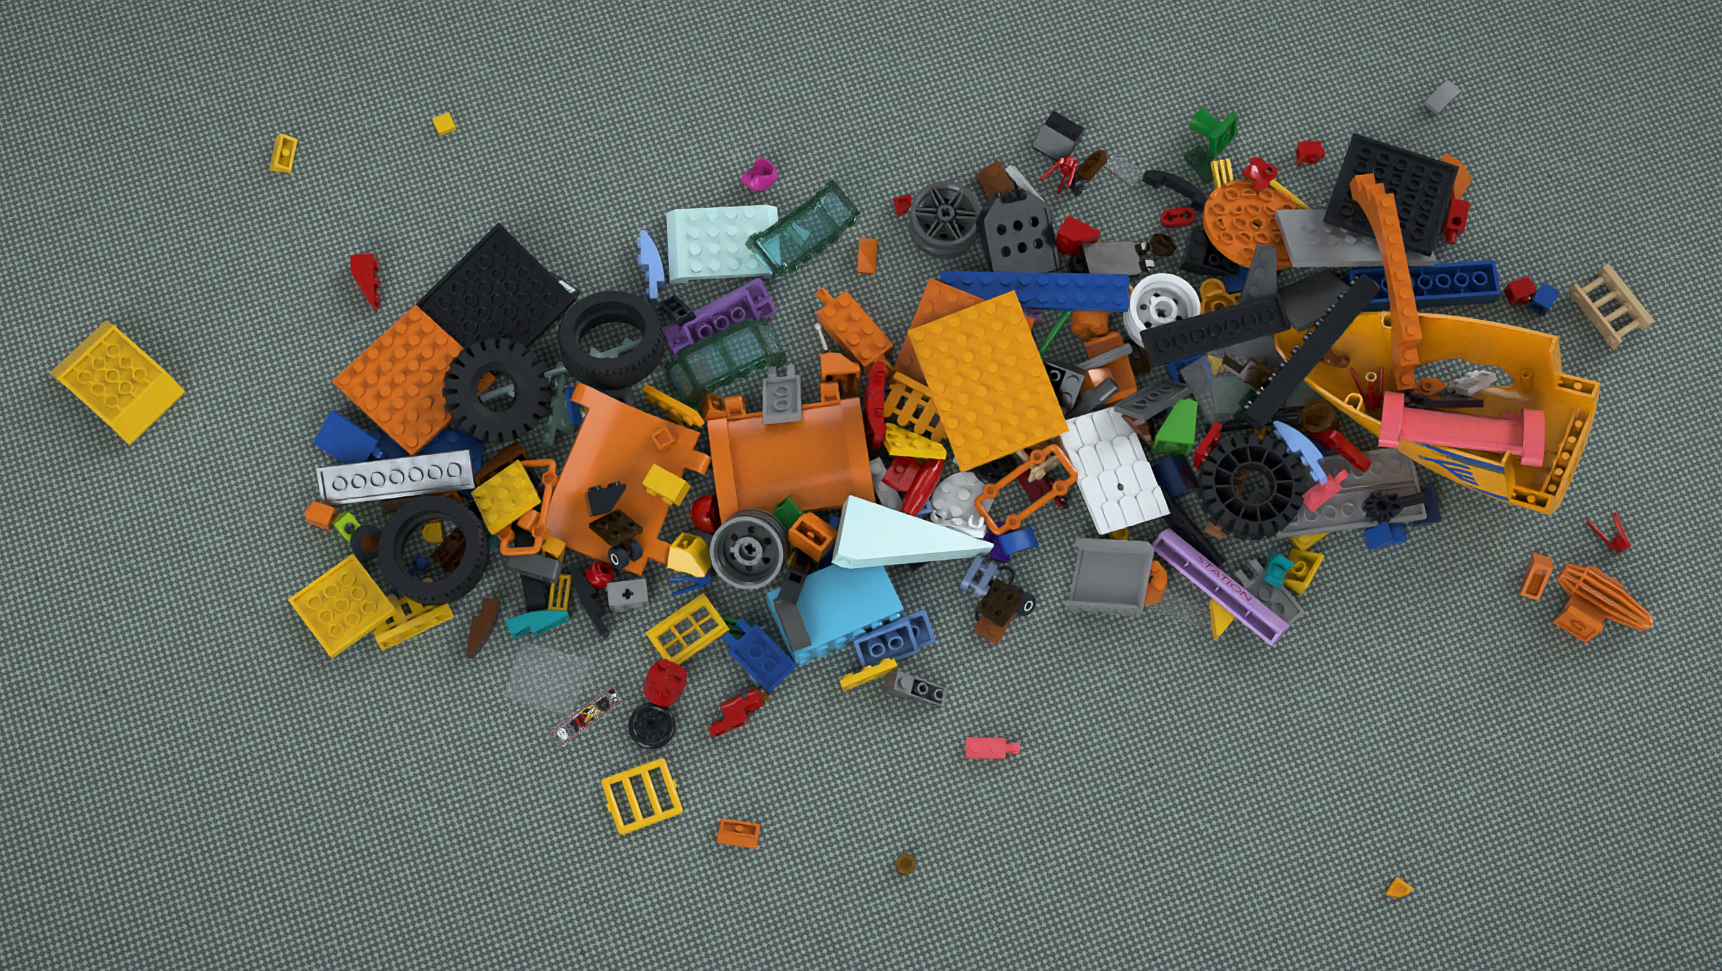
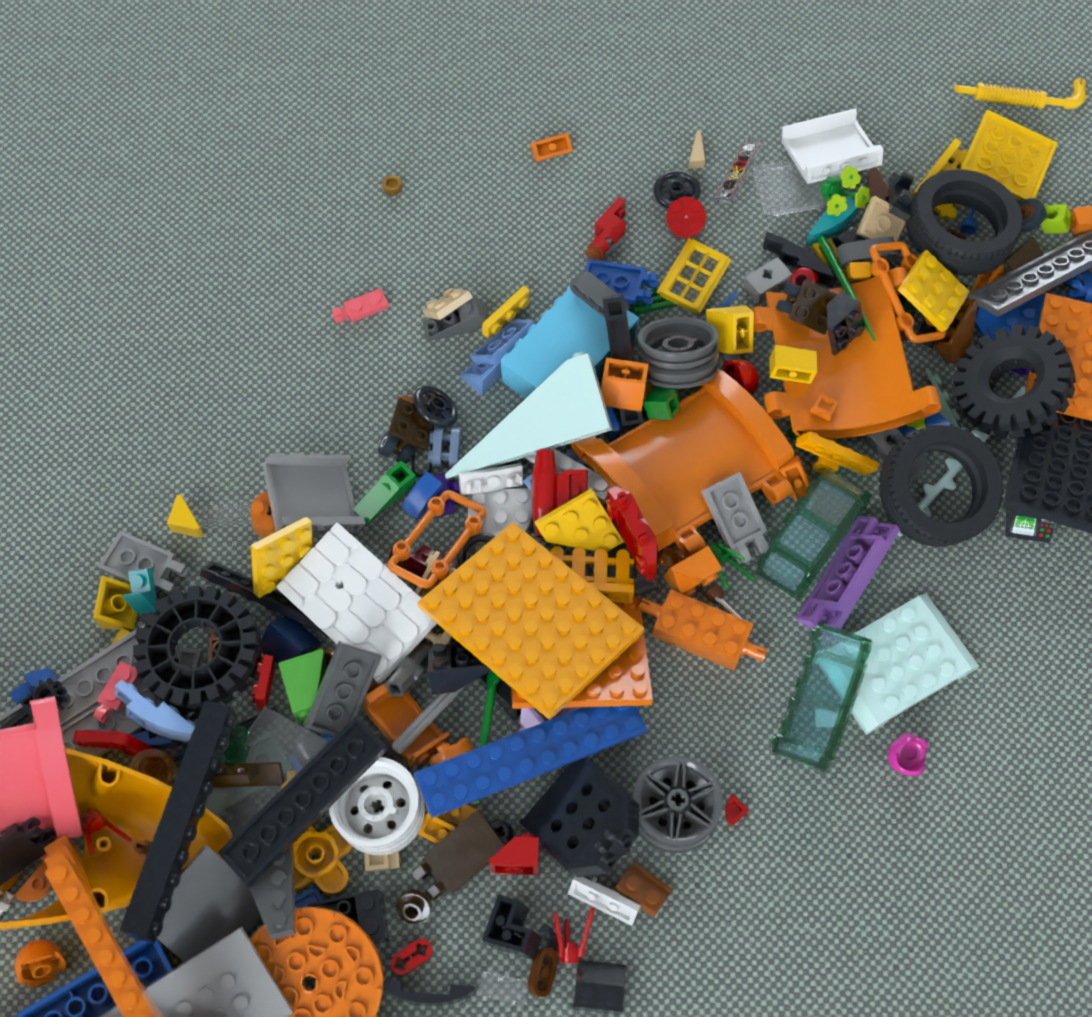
camera: 160 degrees right, 5 degrees down
yellow bar [601,758,683,835] -> none
light blue slope [637,230,665,306] -> none
black plate [658,295,696,327] -> none
orange slope [857,238,878,275] -> none
orange slope [1079,367,1116,396] -> none
lavender brick [1152,528,1290,646] -> none
none -> yellow plate [251,517,312,598]
none -> green slope [353,461,416,525]
none -> black plate [413,386,458,428]
none -> tan plate [422,288,473,320]
none -> black brick [482,894,542,961]
none -> tan piece [688,130,705,169]
none -> green plant [709,542,756,589]
none -> white panel [782,109,883,184]
none -> green piece [817,235,876,342]
none -> lime plant [820,165,870,216]
none -> tan plate [856,196,905,242]
none -> black hinge [889,172,914,222]
none -> yellow piece [953,78,1087,109]

